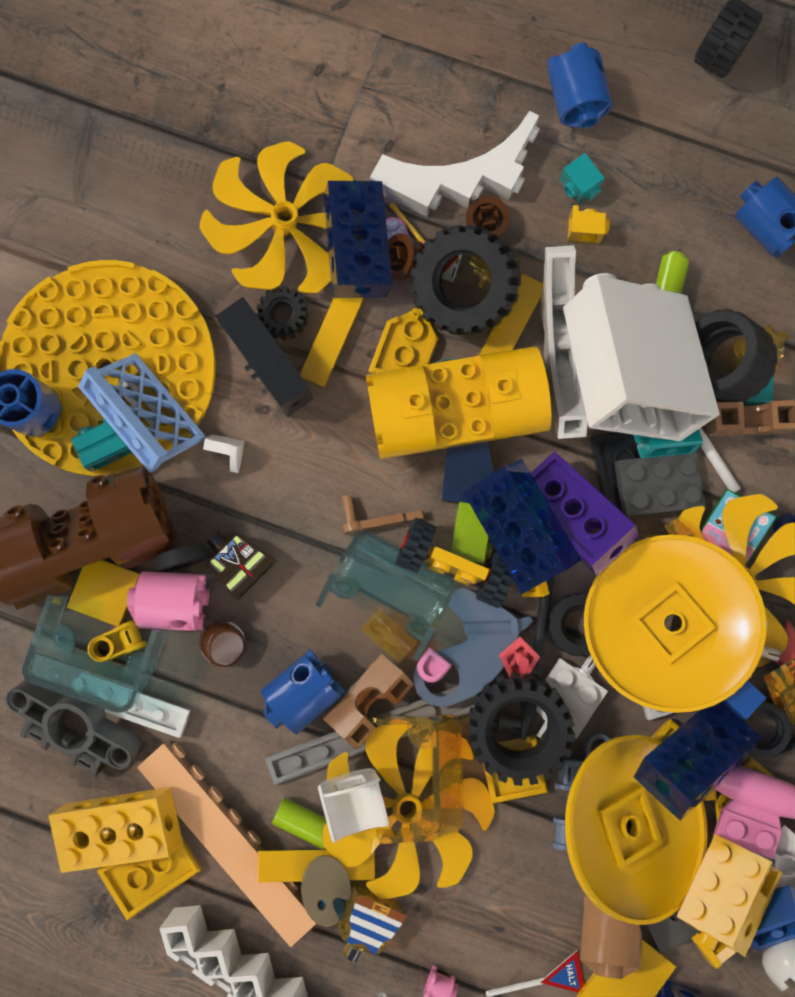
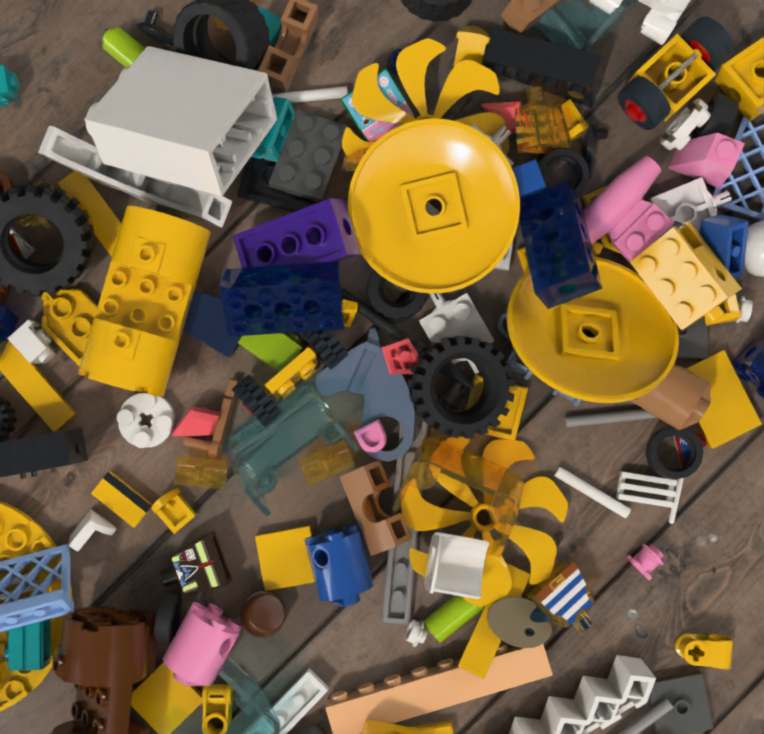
camera: 65 degrees left, 5 degrees up
yellow brick [567,205,610,244] -> none
none -> white brick [7,319,56,364]
none -> yellow tile [91,471,153,528]
none -> white plate [117,393,175,448]
none -> black bar [137,10,175,46]
none -> yellow tile [151,488,197,534]
none -> coral piece [172,406,220,436]
none -> clear yellow hips [174,456,228,489]
none -> yellow tile [255,525,315,591]
none -> white plate [405,619,428,647]
none -> white bar [554,466,631,518]
none -> light grey bar [564,408,657,428]
none -> white tile [616,471,677,508]
none -> black tyre [645,426,703,479]
none -> white plate [735,296,753,323]

